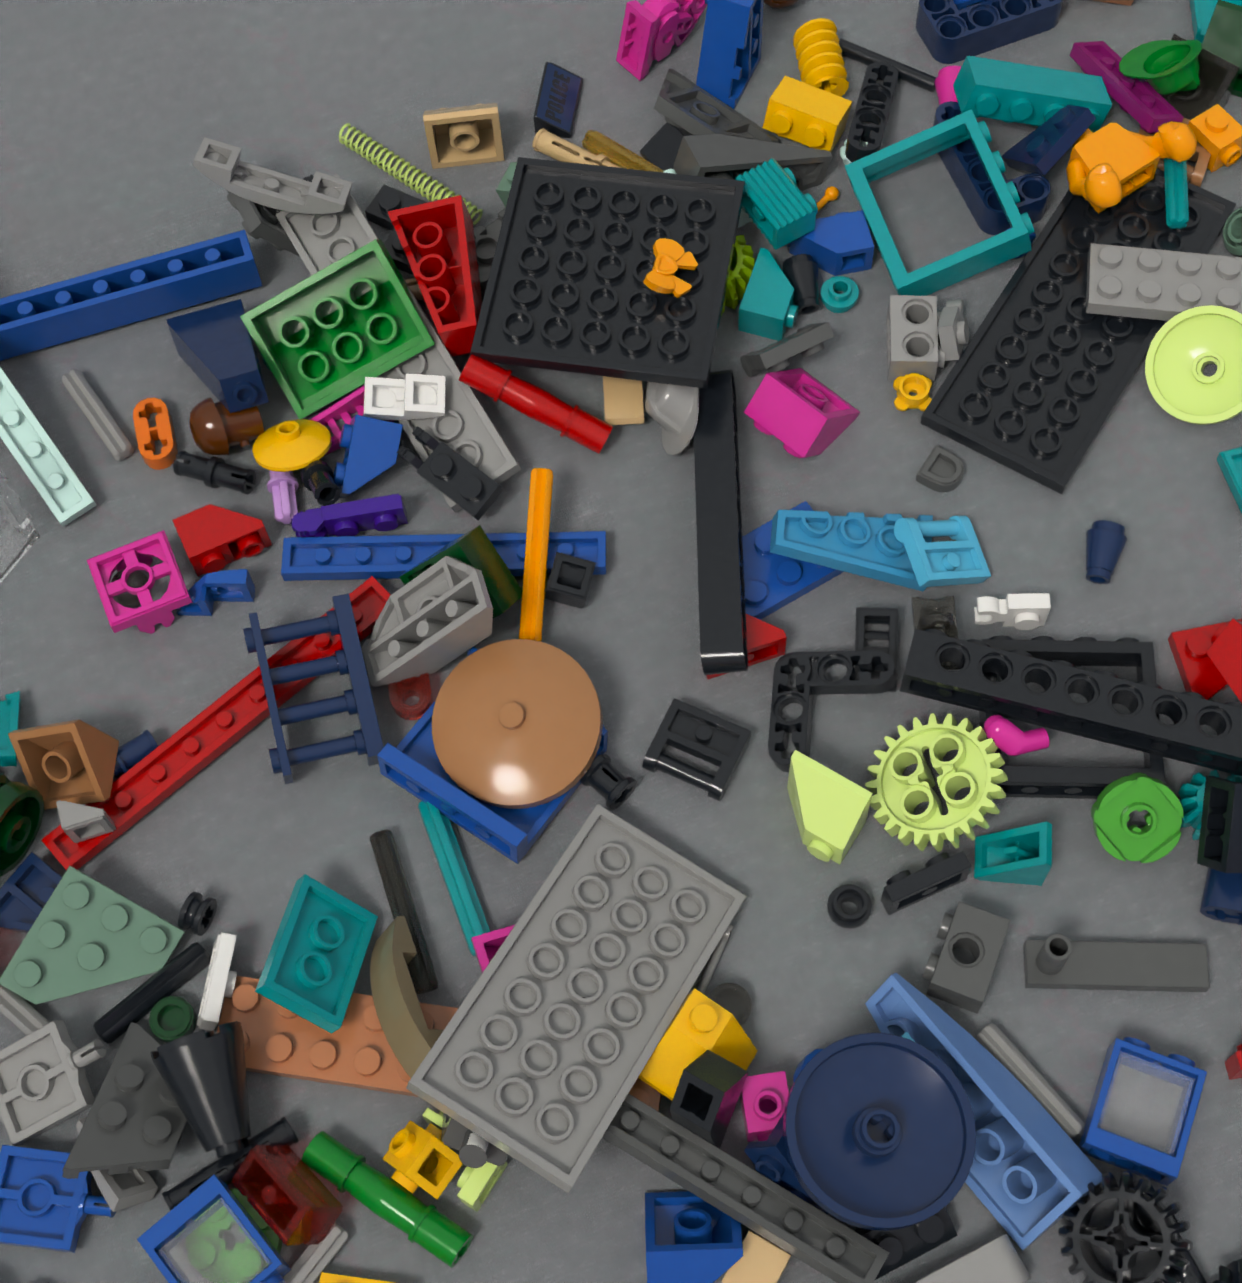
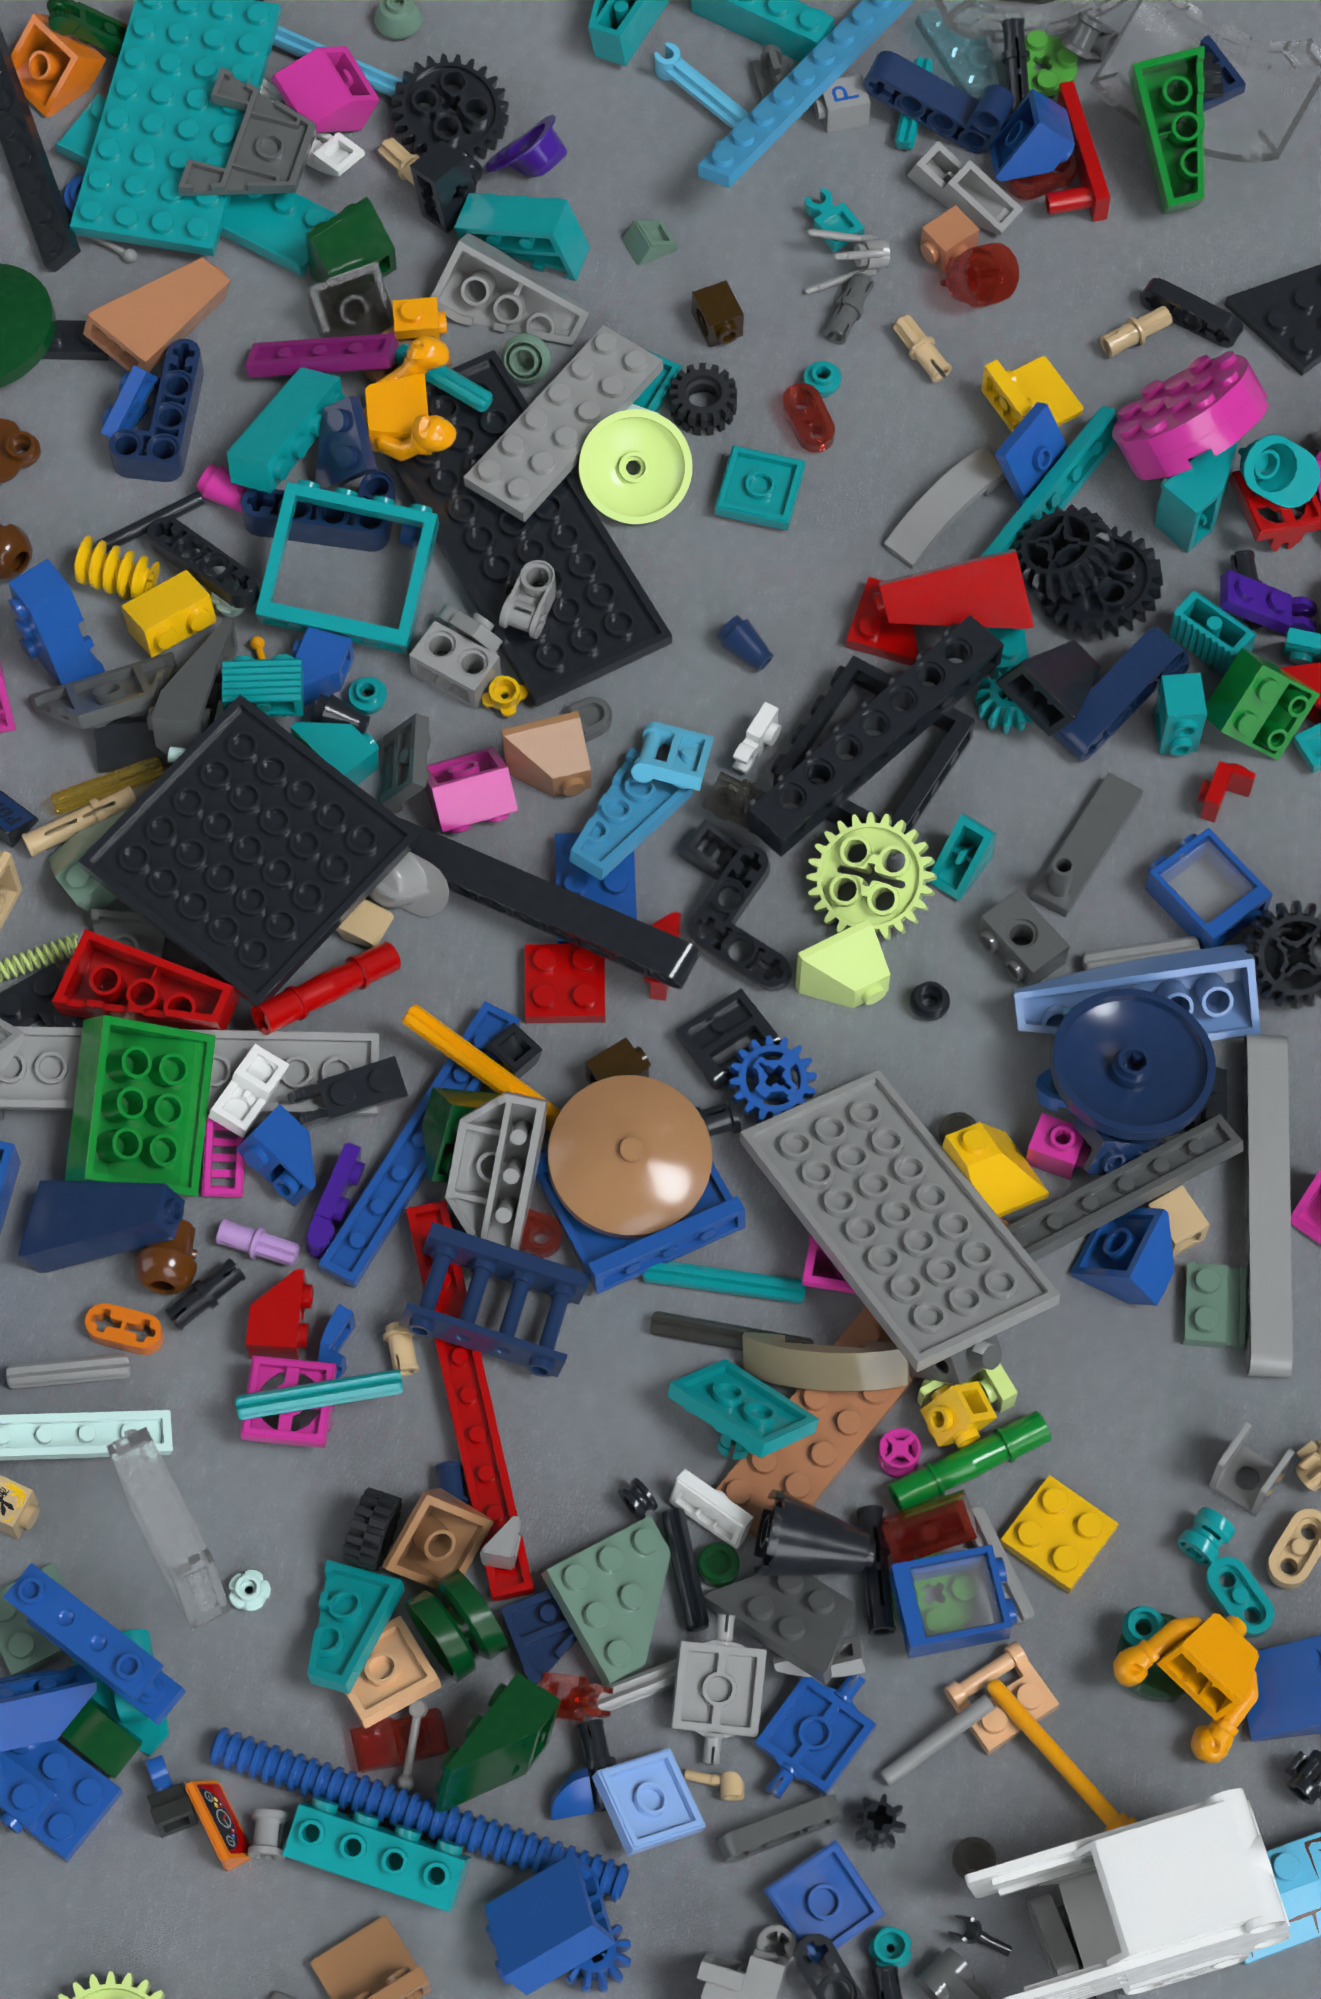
camera: 65 degrees left, 0 degrees up
yellow dish [252,419,331,472] -> none
black pin [300,459,340,506] -> none
light orange piece [643,238,698,298] -> none
black slope [670,1050,748,1149] -> none
black plate [881,851,972,915] -> none
dark pink arm [984,715,1050,756] -> none
bright green plate [1091,772,1184,863] -> none
green piece [1119,40,1202,95] -> none
none -> teal axle [235,1369,403,1420]
none -> black tyre [343,1487,402,1571]
none -> tan pin [382,1321,420,1377]
none -> light grey piece [499,560,556,639]
none -> slope [501,711,592,797]
none -> red plate [525,944,606,1024]
none -> dark brown brick [585,1037,651,1084]
none -> blue gear [727,1035,817,1123]
none -> dark pink wheel [877,1428,921,1479]

